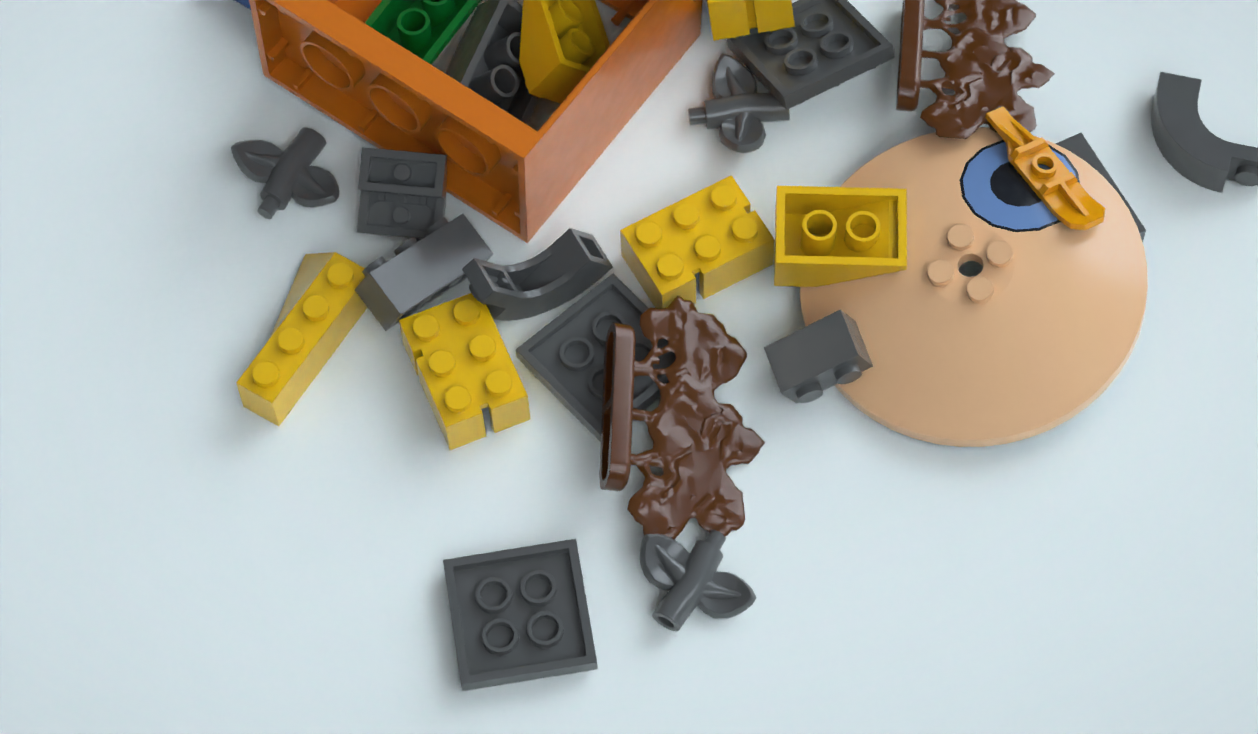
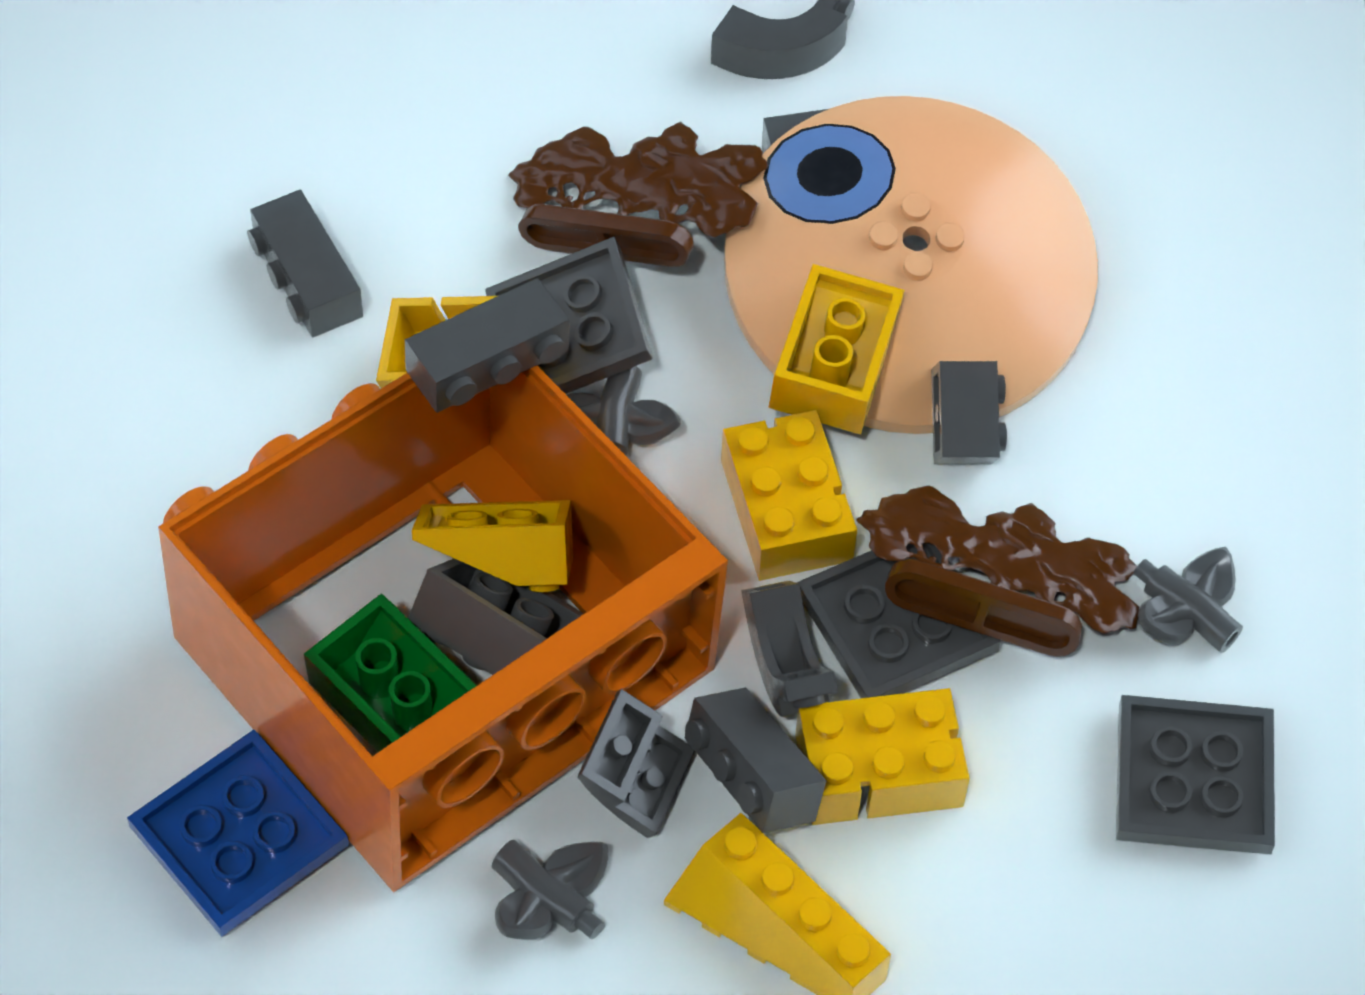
camera: 80 degrees left, 5 degrees down
light orange piece [985,106,1106,230] -> none

